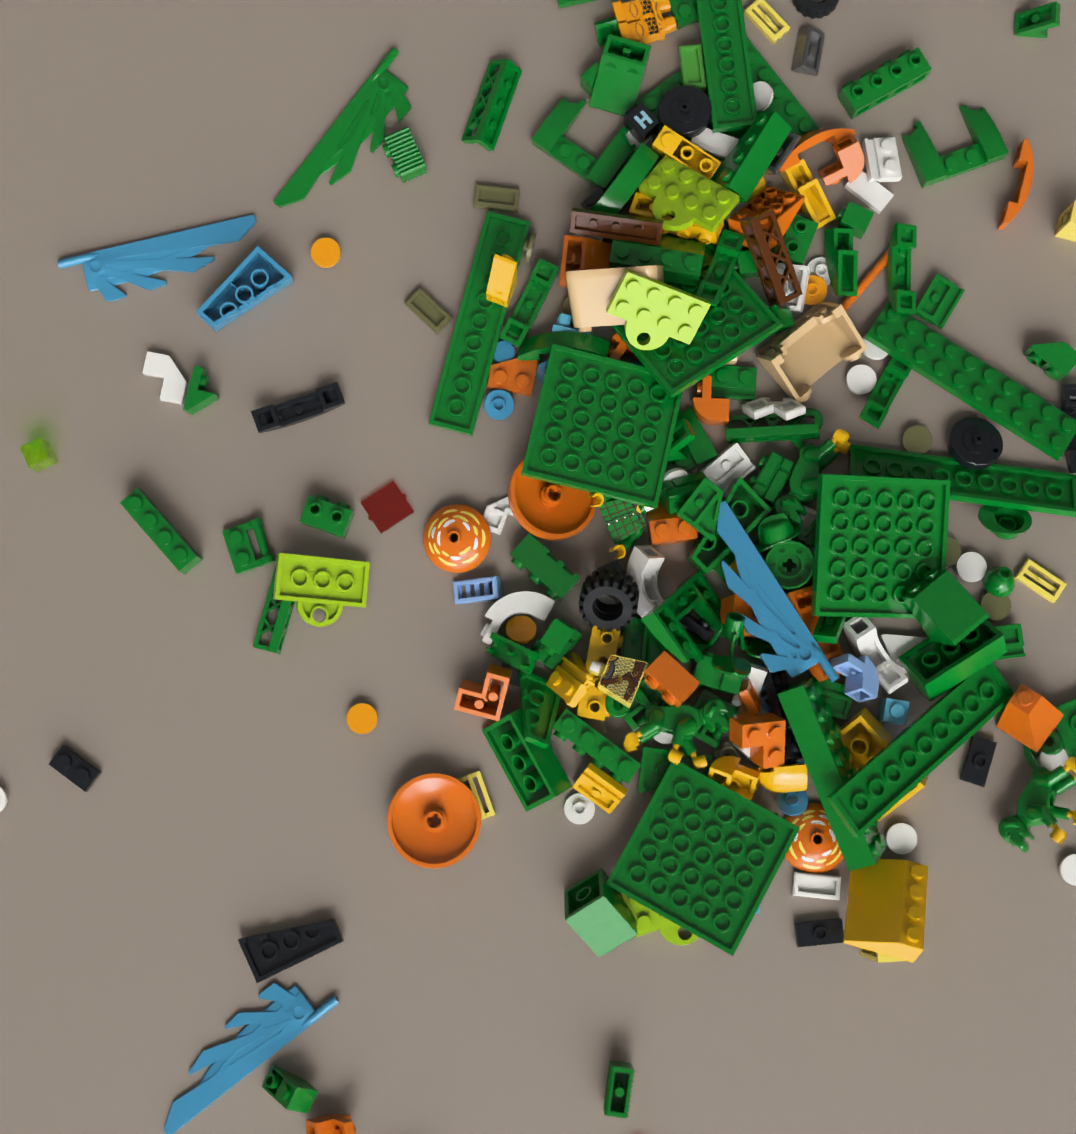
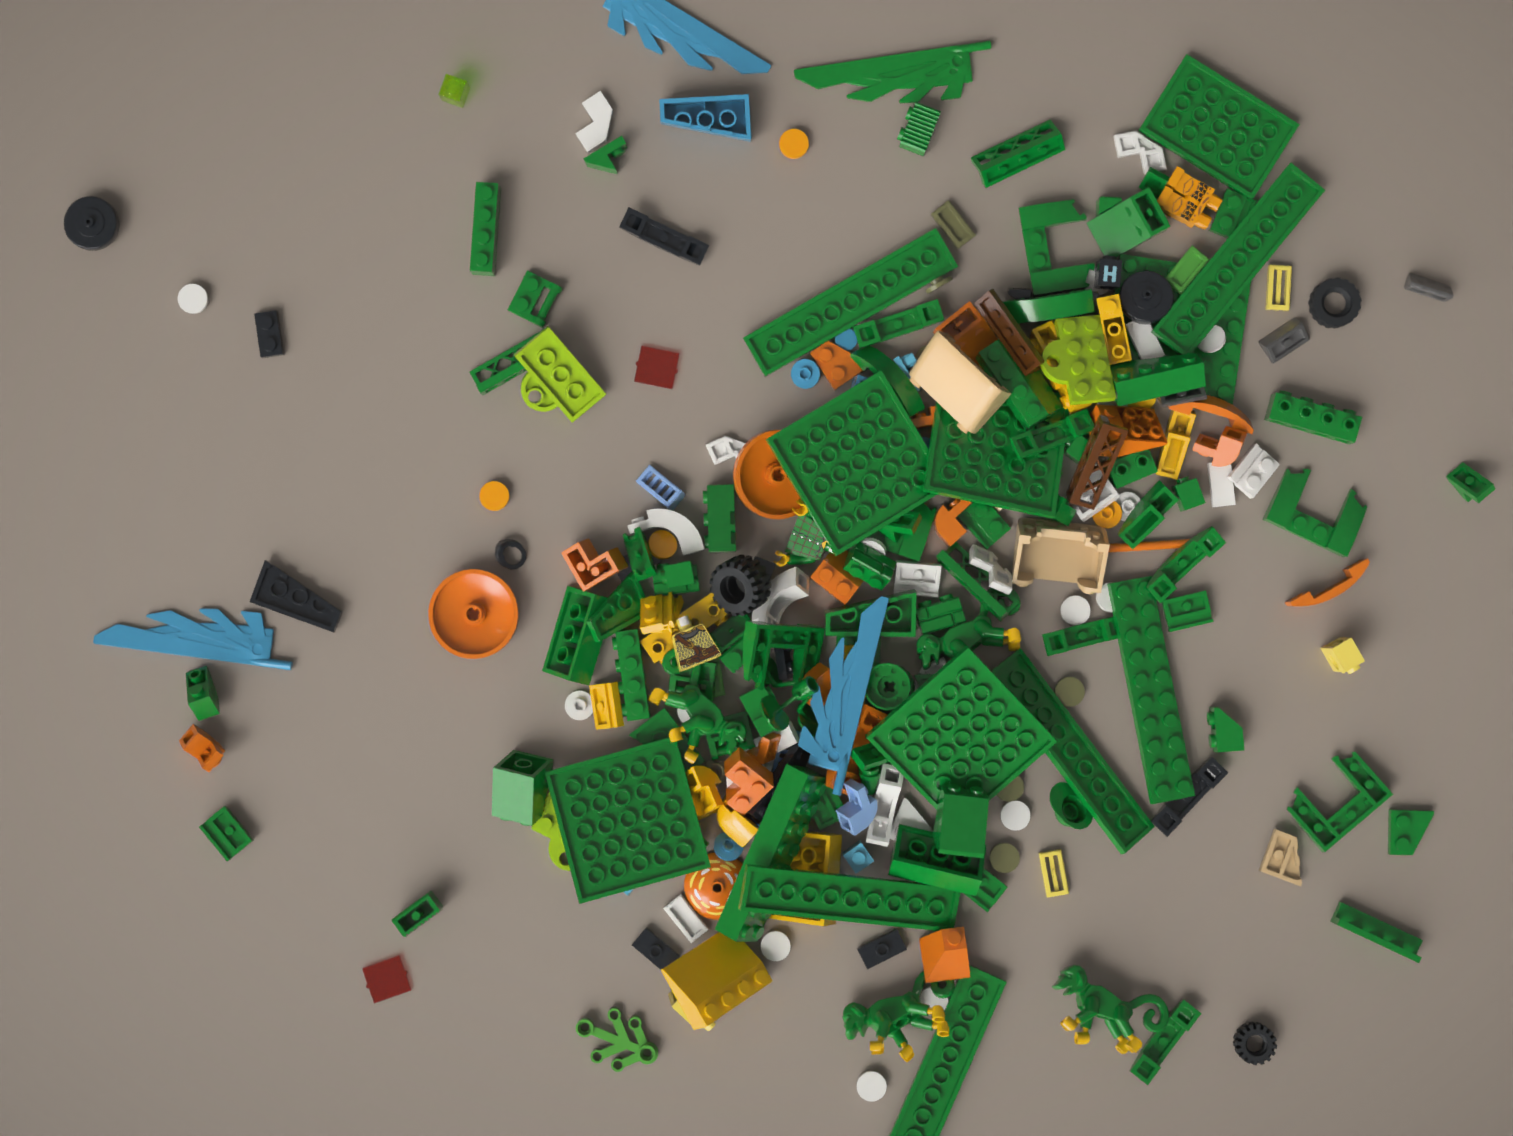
camera: 45 degrees right, 5 degrees up
green brick [299,494,354,539] -> none
olive tile [405,288,453,335] -> none
orange dish [423,504,491,573] -> none
light yellow tile [458,771,496,820] -> none
yellow slope [486,254,518,308] -> none
plate [606,268,711,350] -> none
orange brick [643,650,700,708] -> none
green wing [676,477,724,542] -> none
green piece [753,512,801,552] -> none
black wheel [947,417,1003,470] -> none
green brick [982,567,1015,597] -> none
none -> black piece [495,539,526,570]
none -> bright green plant [576,1007,658,1072]
none -> green cone [859,766,881,795]
none -> white tile [1113,131,1167,175]

